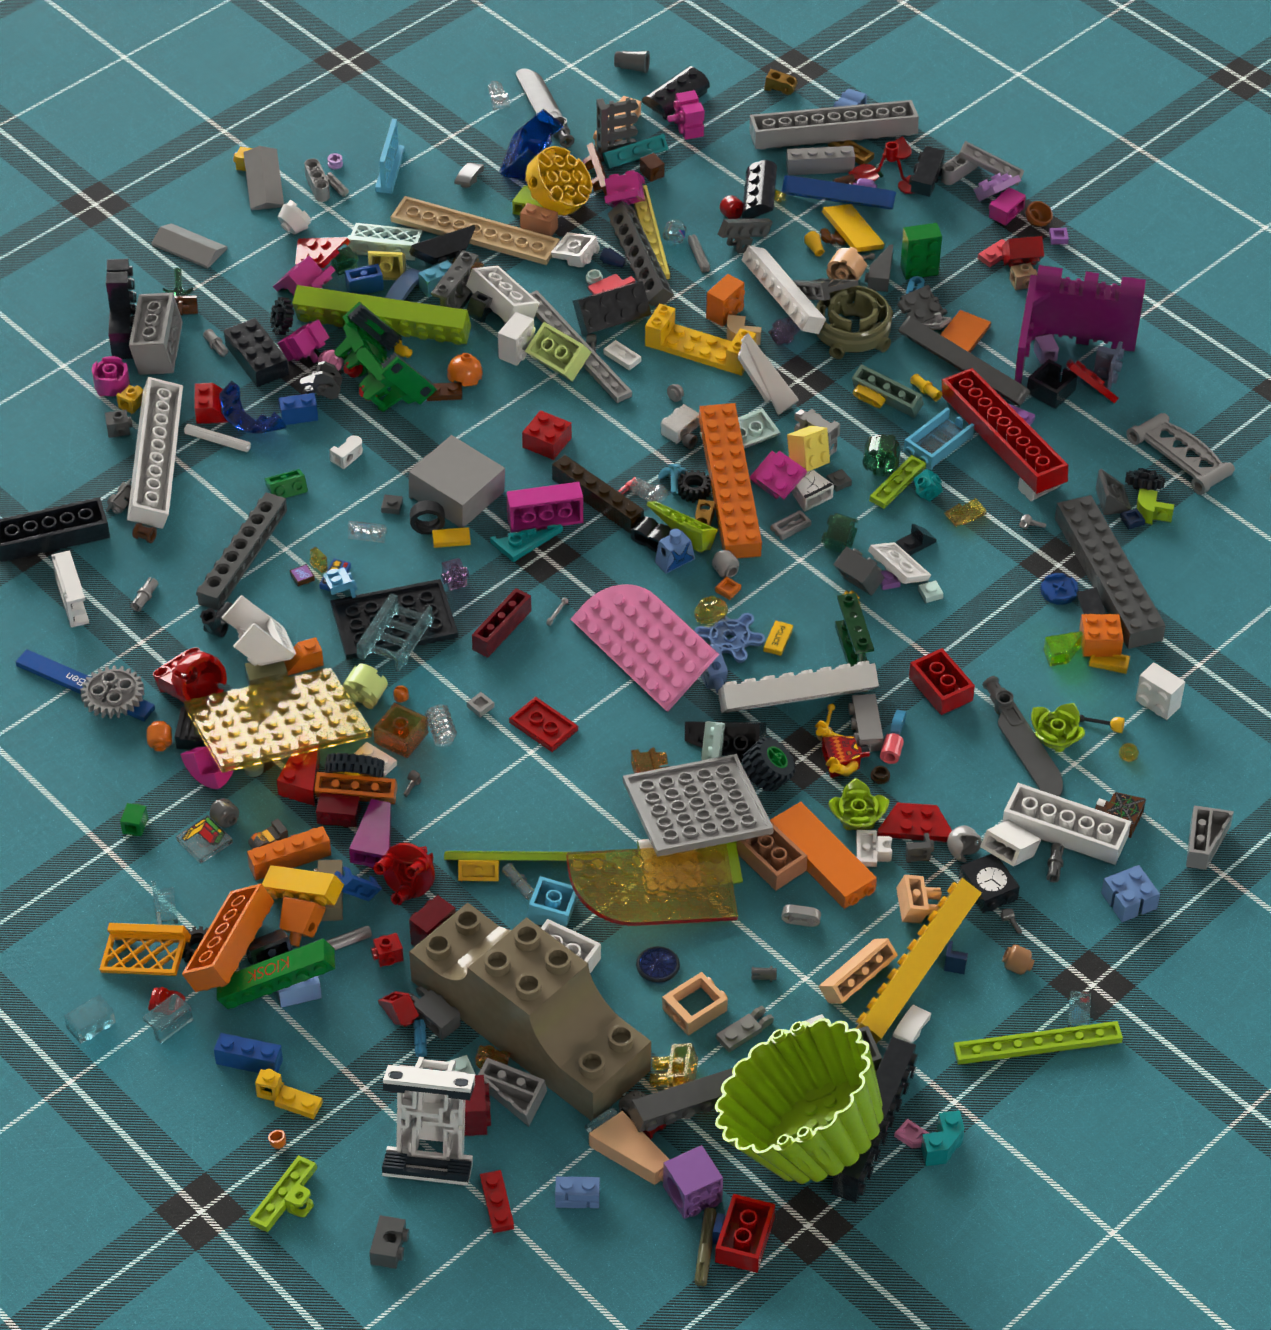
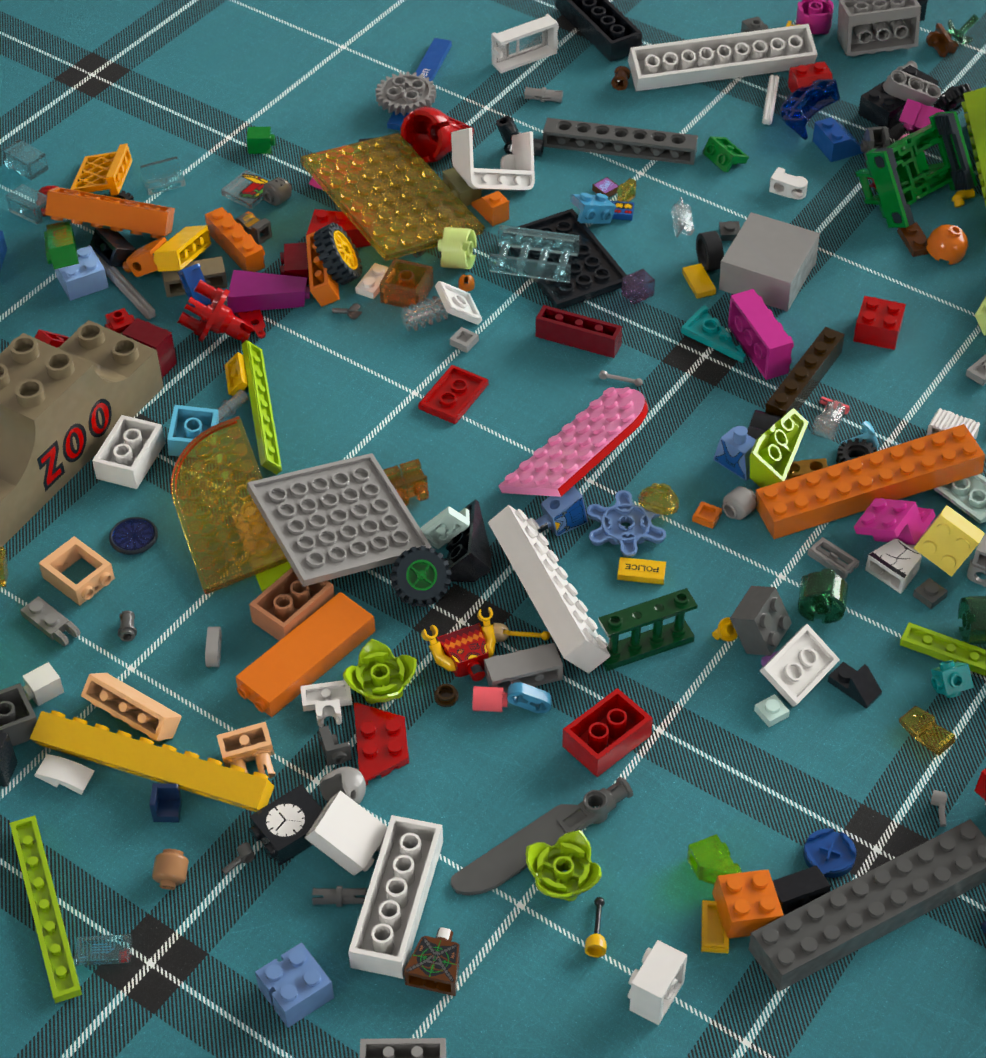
camera: 80 degrees right, 0 degrees up
orange head [146,721,172,751] -> none
clear yellow plate [1119,743,1139,762] -> none
none -> white tile [435,281,482,325]
none -> light grey beam [883,70,941,106]

